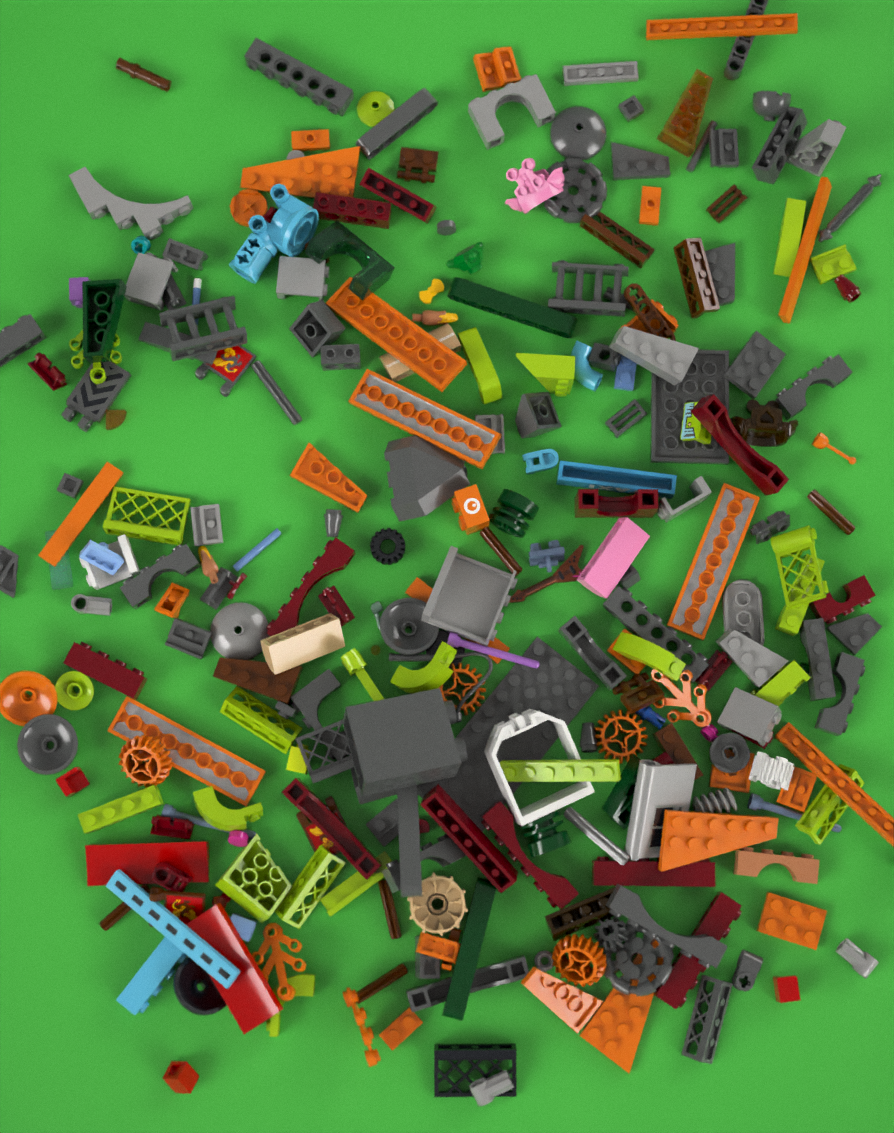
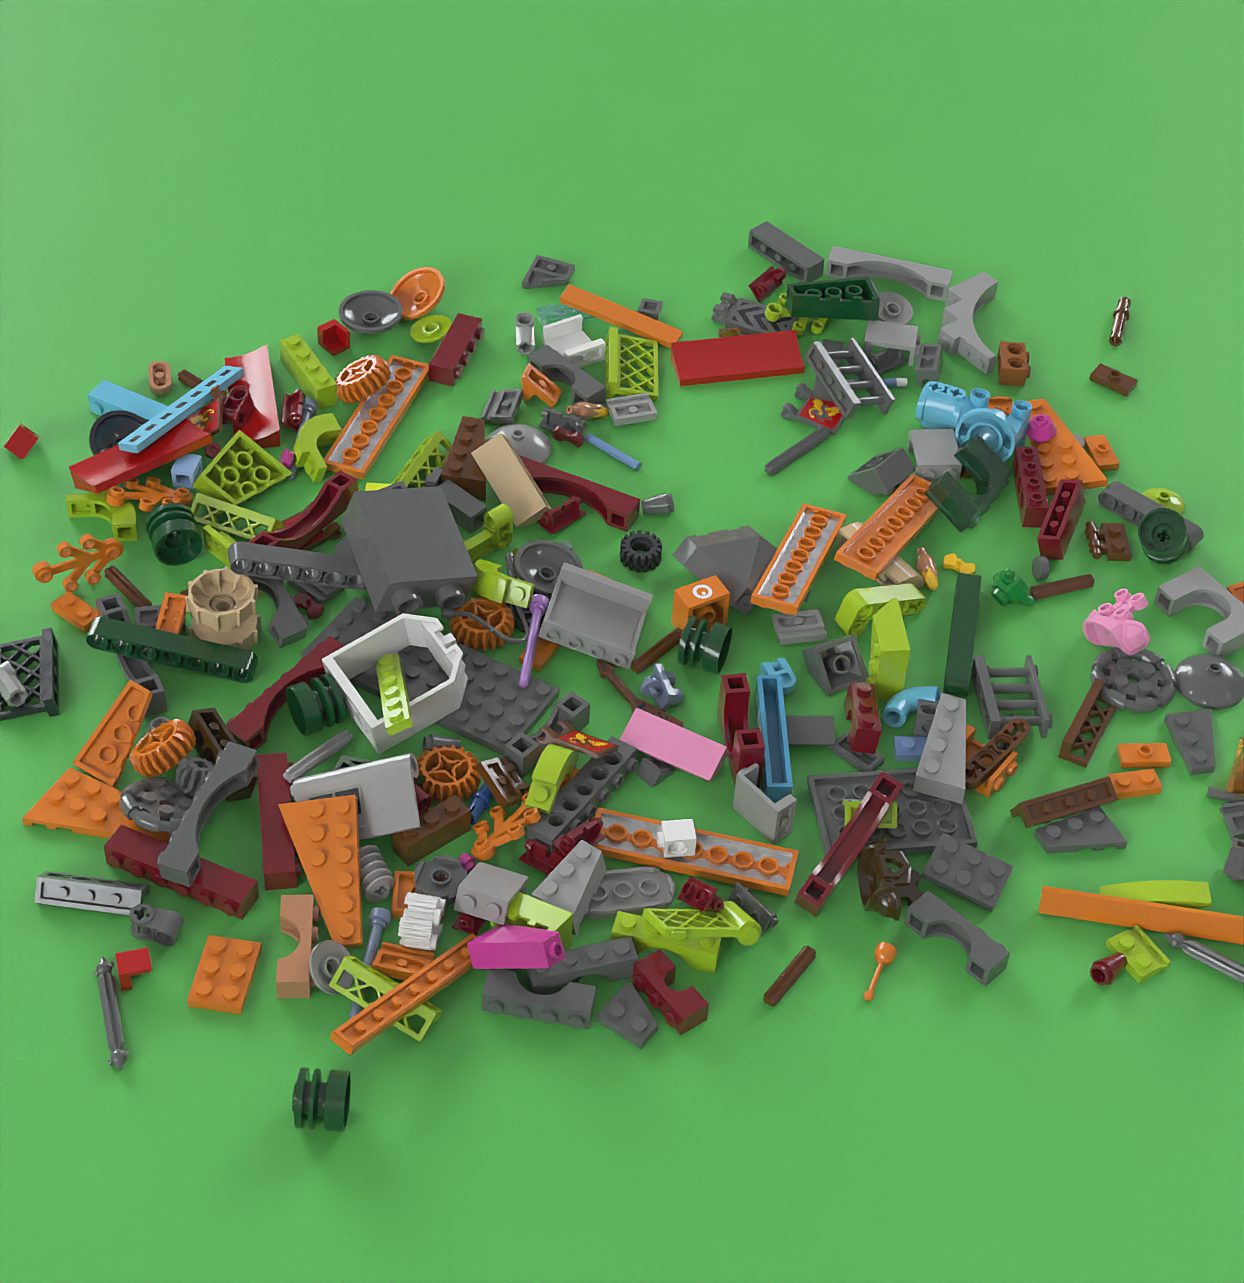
camera: 80 degrees right, 35 degrees down
light blue tile [79,540,124,575] -> none
teal bush [131,236,151,254] -> none
dark grey brick [245,38,354,116] -> none
orange wing [290,443,368,513] -> none
dark grey brick [321,344,361,371] -> none
dark red brick [420,784,518,893] -> none
reddish brown tile [706,184,747,224] -> none
light grey piece [835,938,879,979] -> none
none -> dark grey wheel [94,957,129,1070]
none -> dark green wheel [145,503,203,566]
none -> nougat plate [148,361,172,396]
none -> light grey dish [309,940,354,995]
none -> dark pink slope [467,924,565,969]
none -> reddish brown flag [536,720,619,759]
none -> dark red hinge [552,817,605,857]
none -> white brick [656,819,697,858]
none -> red arch [670,330,805,386]
none -> dark red hinge [677,876,724,912]
none -> dark grey panel [786,716,835,746]
none -> light grey arch [826,246,953,302]
none -> dark red arch [844,682,882,754]
none -> light grey dish [878,292,913,324]
none -> dark orange brick [997,341,1031,386]
none -> dark pink cone [1027,414,1057,443]
none -> reddish brown axle [1029,574,1095,600]
none -> reddish brown plate [1089,363,1138,396]
none -> orange plate [1106,768,1162,799]
none -> dark green wheel [1138,508,1190,565]

